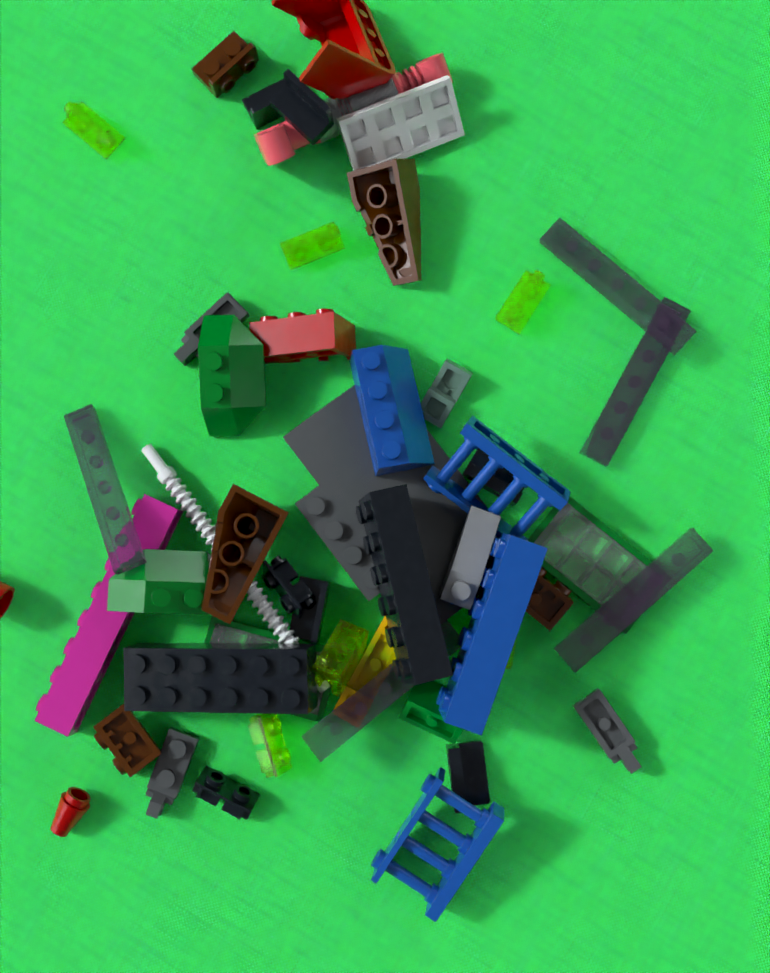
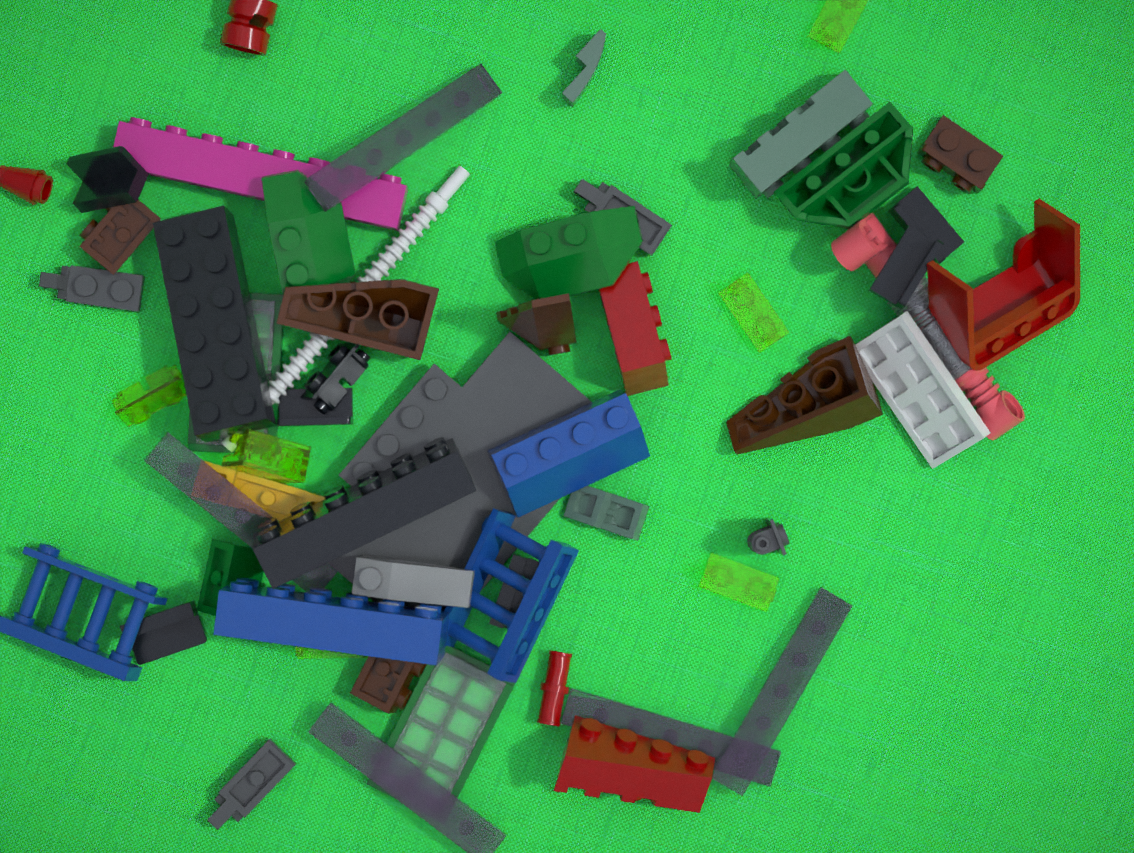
camera: 70 degrees right, 5 degrees up
black hinge [192,766,260,820] -> none
none -> black panel [67,146,149,213]
none -> reddish brown wedge [496,293,577,356]
none -> red pin [537,650,572,727]
none -> red wedge [554,715,715,813]
none -> sand green slope [562,29,606,107]
none -> sand green wedge [729,70,873,199]
none -> dark grey hinge [747,518,790,556]
none -> green wedge [774,102,913,229]

